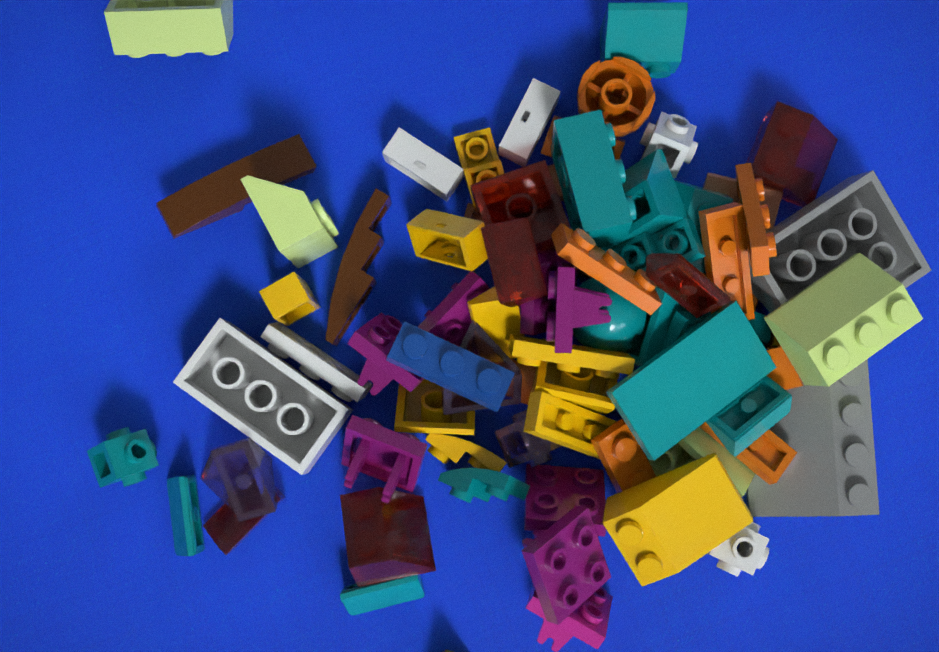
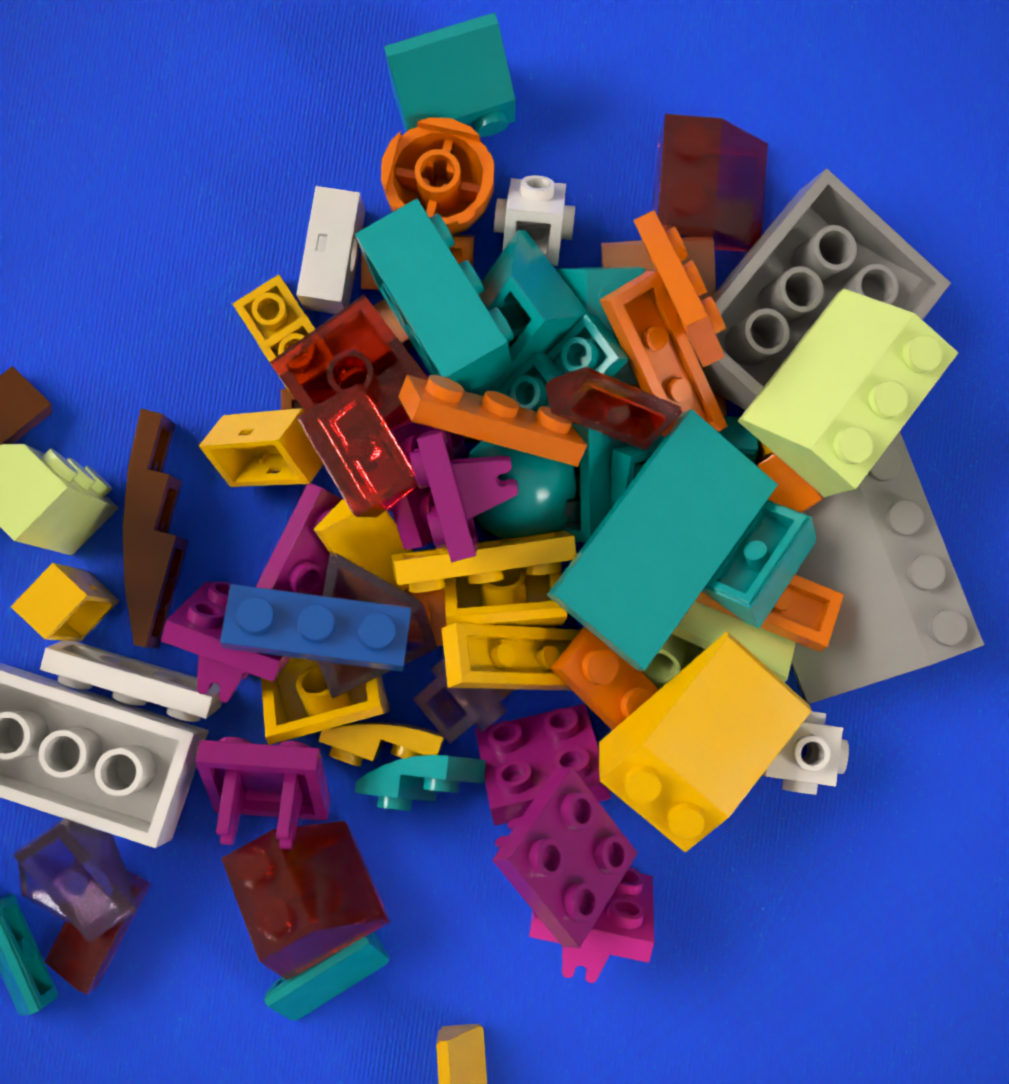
camera: 20 degrees left, 0 degrees up
white piece [382,127,464,202] -> none

